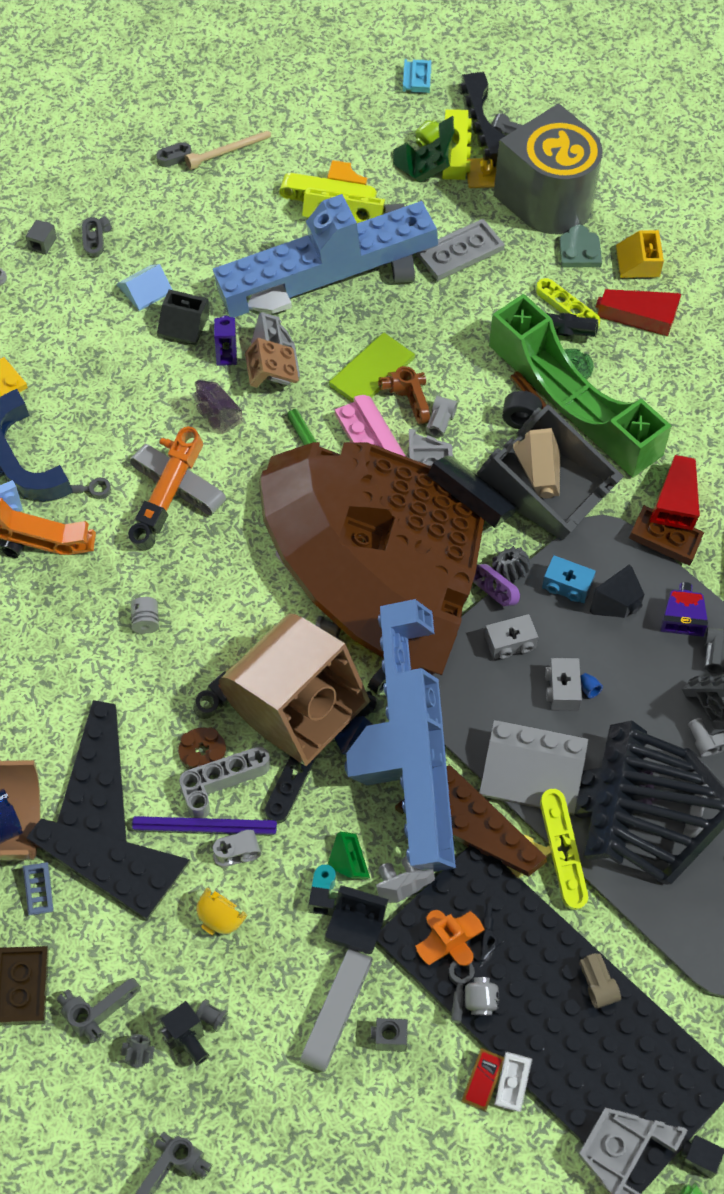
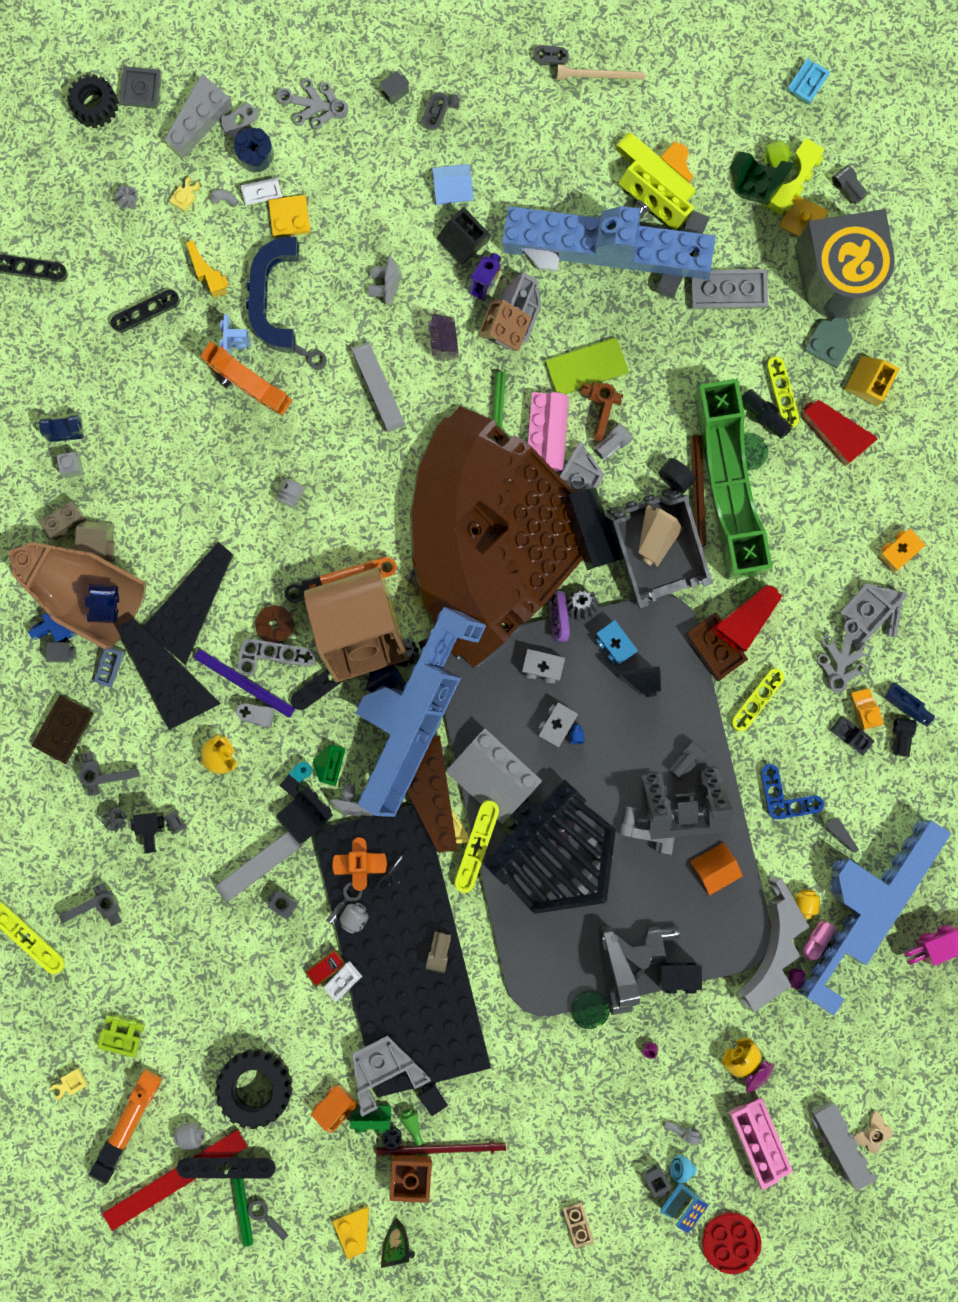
camera: 30 degrees right, 25 degrees up
orange piece [128,426,203,551] -> none
black arch [459,71,506,167] -> none
dark purple torso [660,582,708,637] -> none
none -> light grey connector [368,256,402,306]

